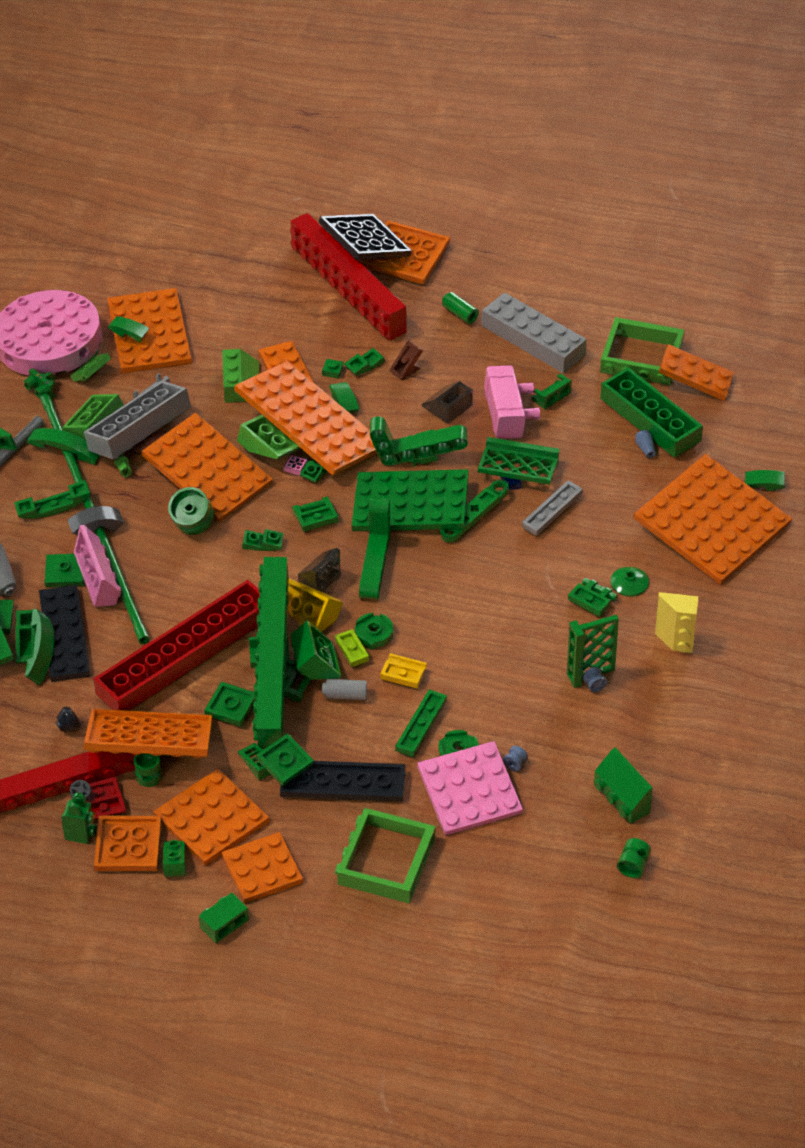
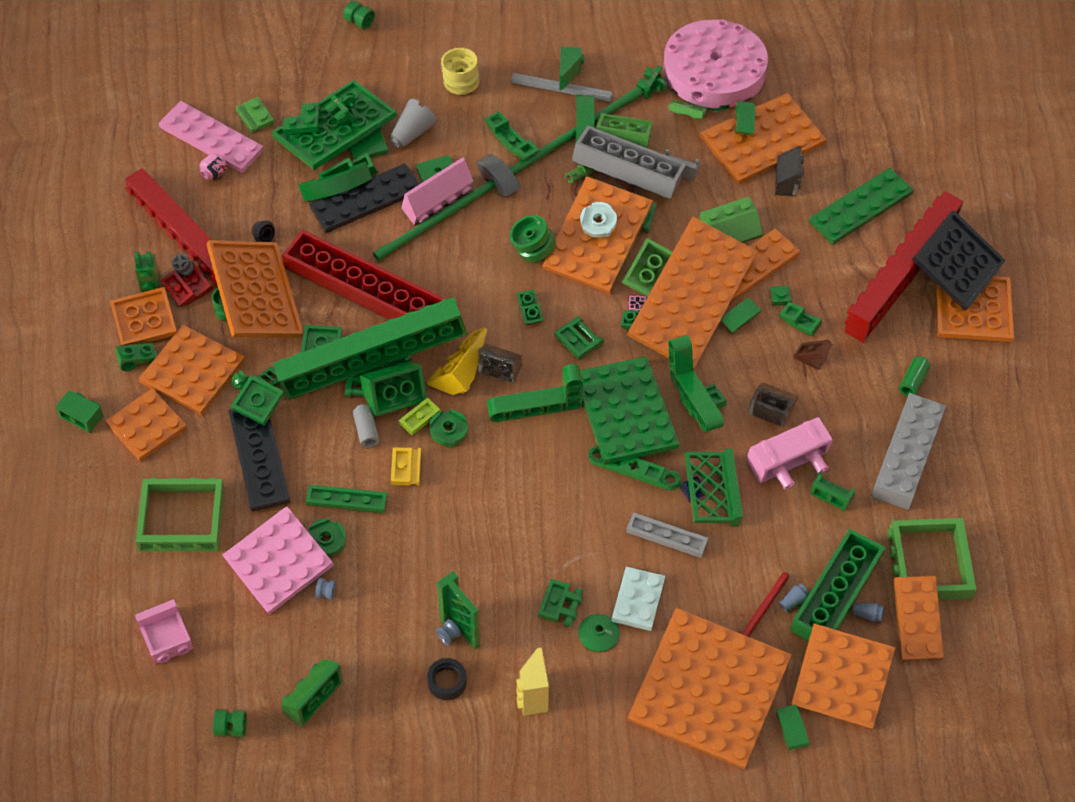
camera: 70 degrees right, 10 degrees up
none -> bright pink panel [135,599,194,664]
none -> green plate [232,370,249,390]
none -> black tyre [427,658,467,700]
none -> light aqua plate [580,202,617,238]
none -> light aqua plate [612,567,665,631]
none -> red piece [740,572,789,637]
none -> clear smoke slope [775,146,804,197]
none -> orange plate [791,624,895,729]
none -> green plate [809,167,914,245]
none -> sand blue cone [853,603,884,623]

